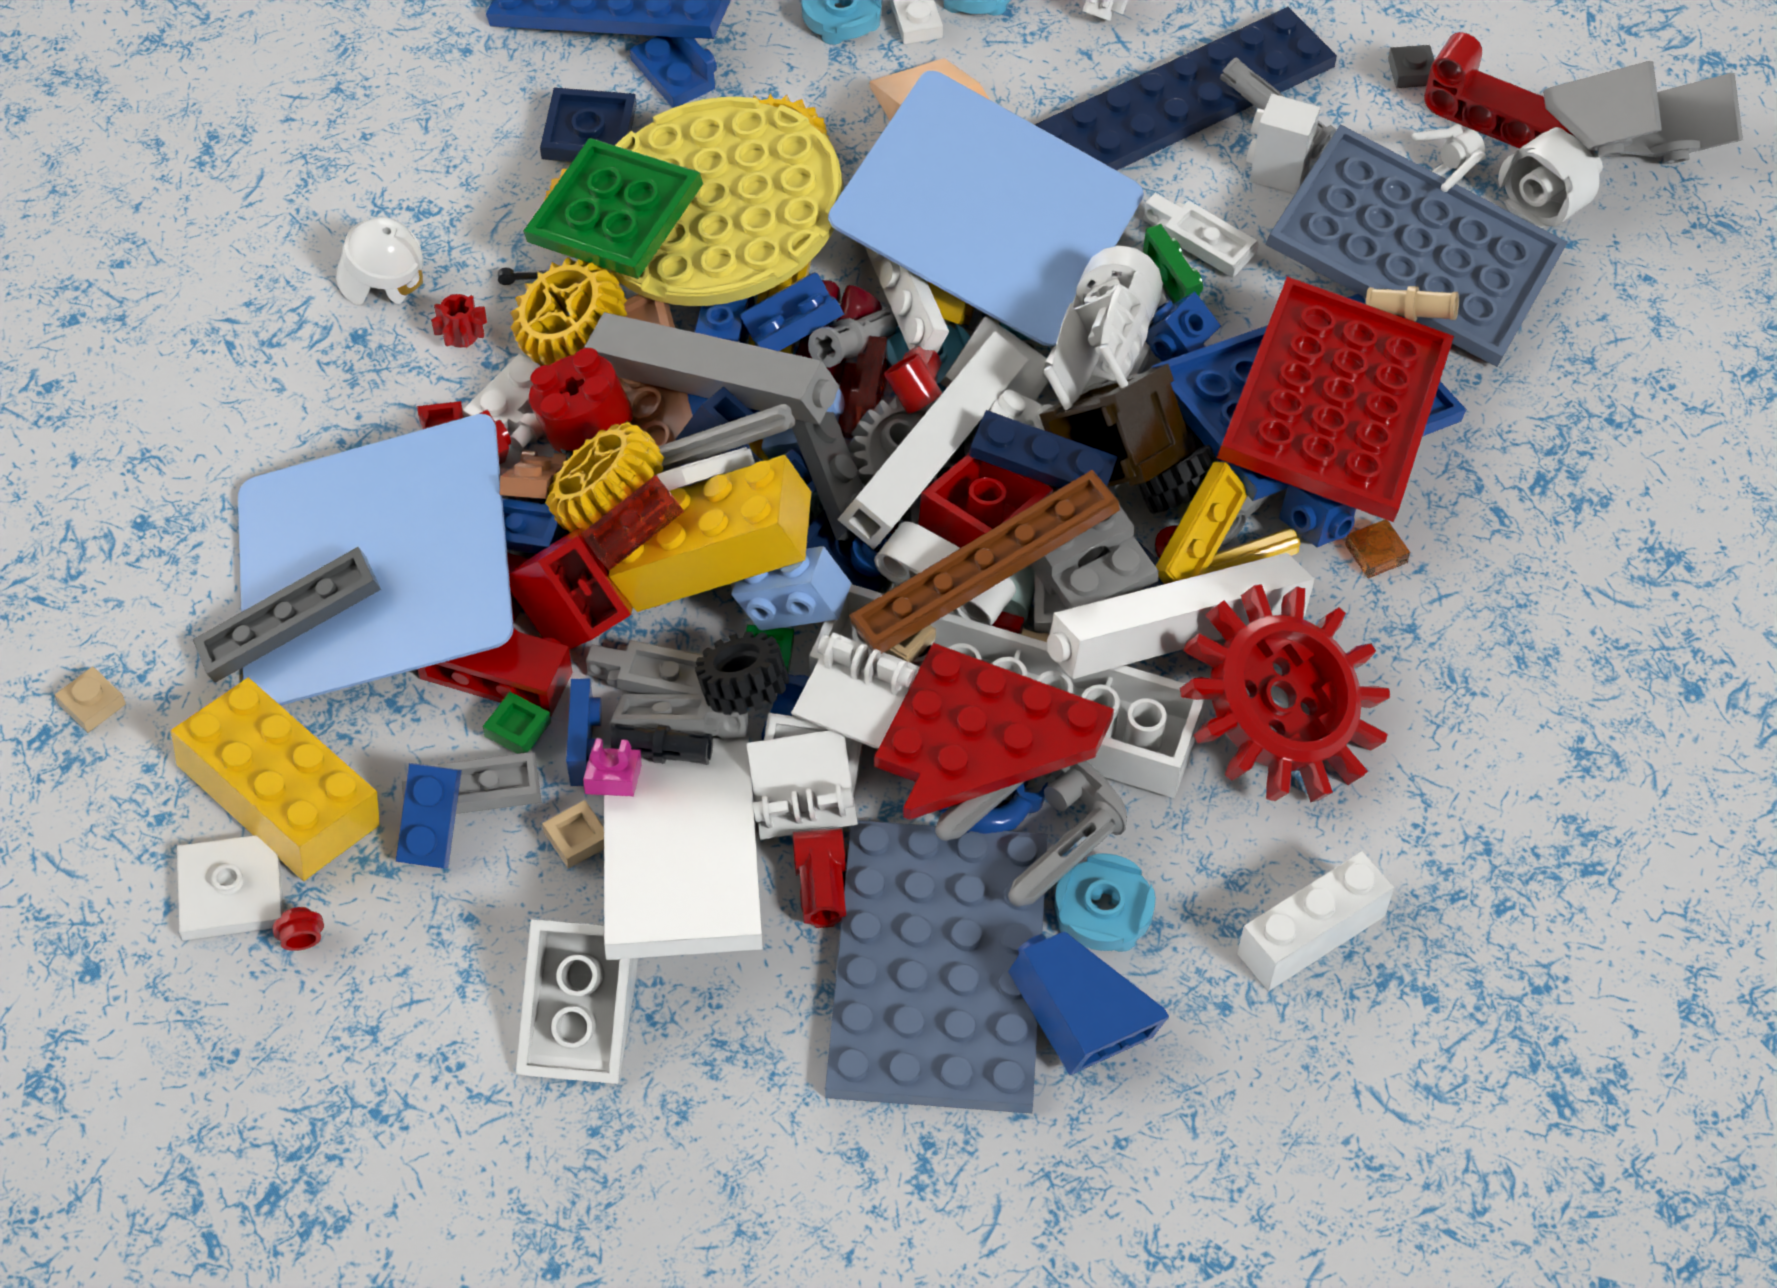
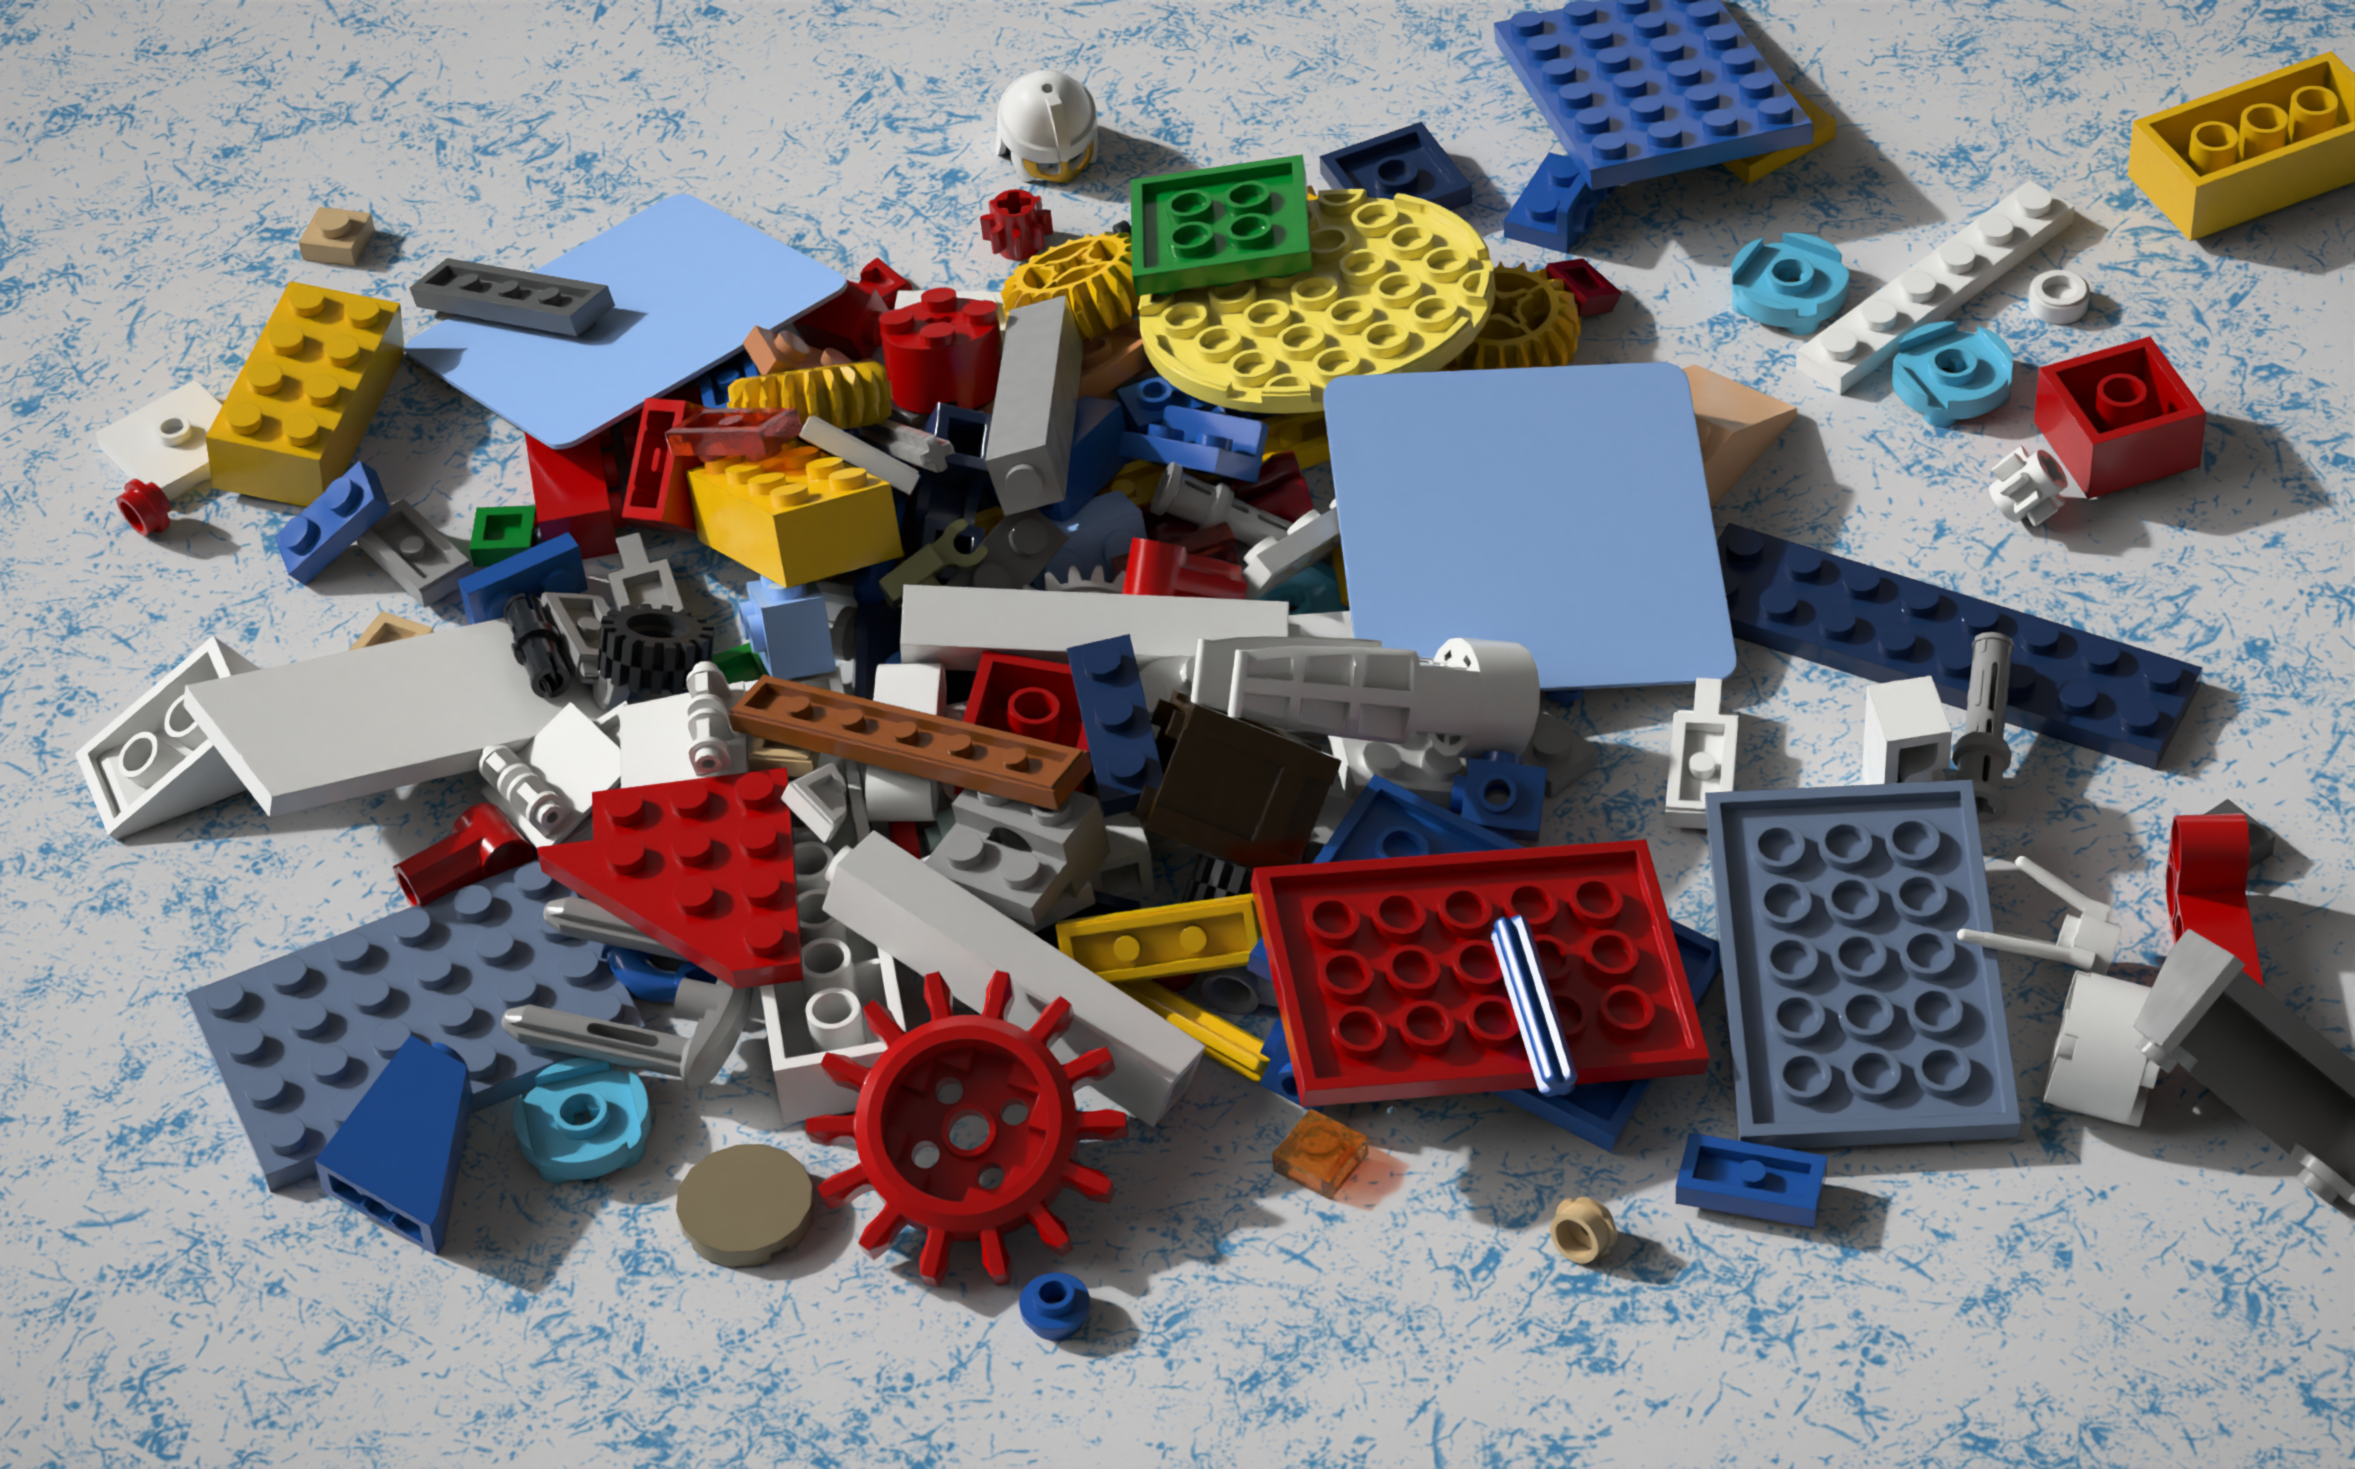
camera: 65 degrees right, 10 degrees down
dark pink tile [583,738,642,797] -> none
green plate [1143,224,1203,304] -> none
white brick [1237,851,1394,992] -> none
tan pin [1366,286,1459,322] -> none
none -> dark tan tile [676,1144,815,1267]
none -> white tile [780,762,847,843]
none -> olive plate [878,519,988,610]
none -> blue plate [1019,1272,1090,1341]
none -> axle [1491,915,1578,1097]
none -> dark red plate [1545,258,1622,317]
none -> tan plate [1550,1196,1618,1264]
none -> blue plate [1675,1132,1828,1228]

